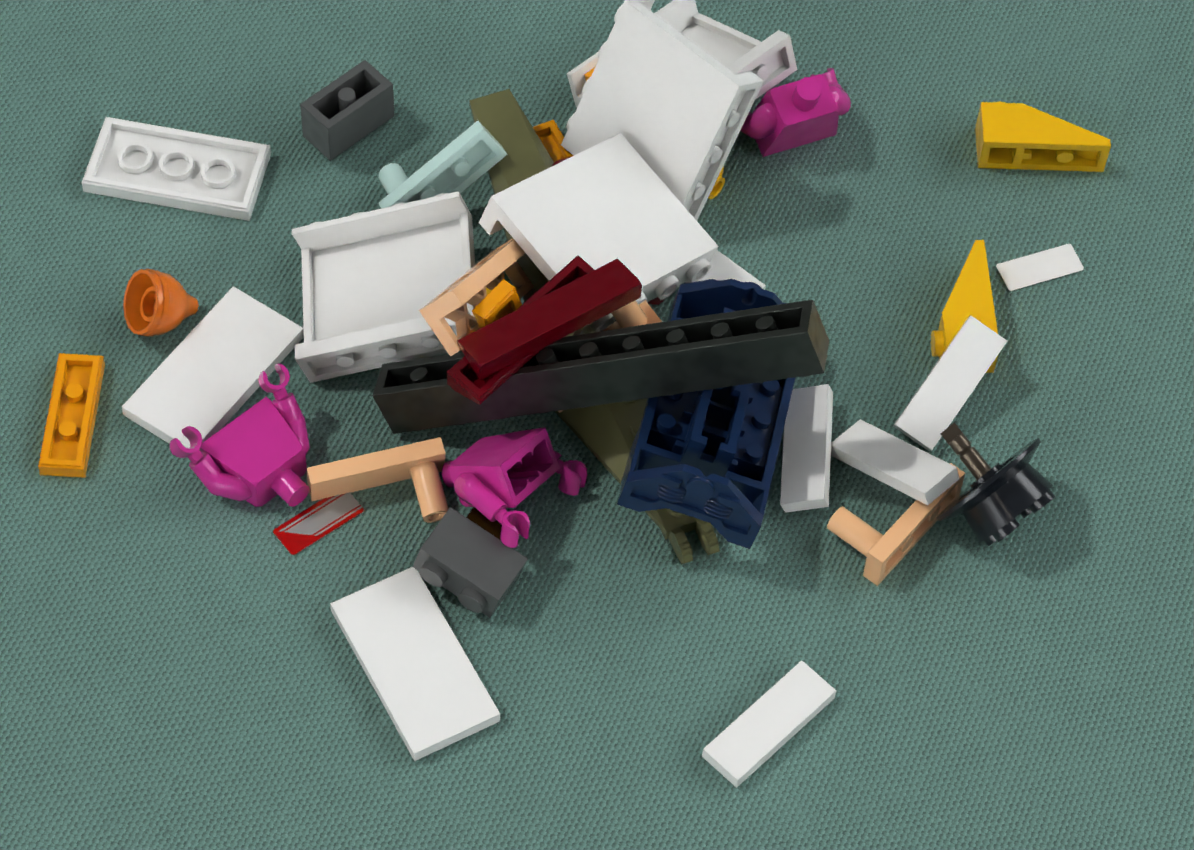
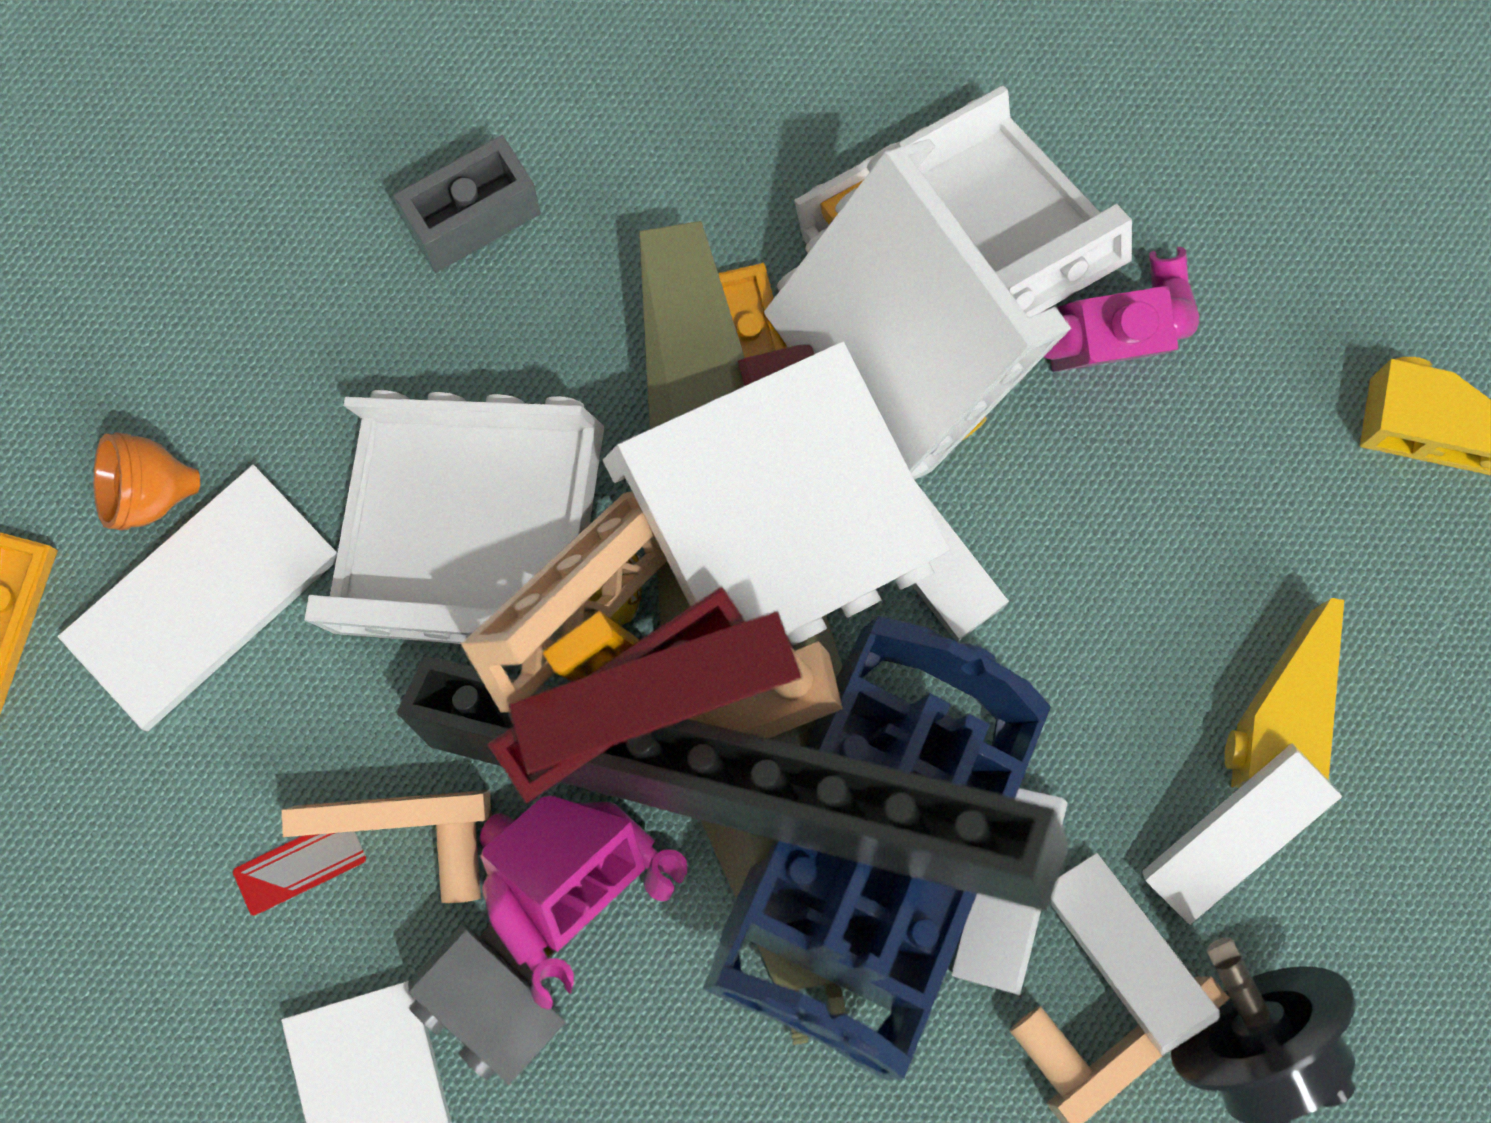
camera: 10 degrees right, 20 degrees up
white tile [82,117,271,221] -> none
dark pink torso [170,363,310,507] -> none
light aqua piece [378,121,508,209] -> none
white sticker [996,244,1084,291] -> none

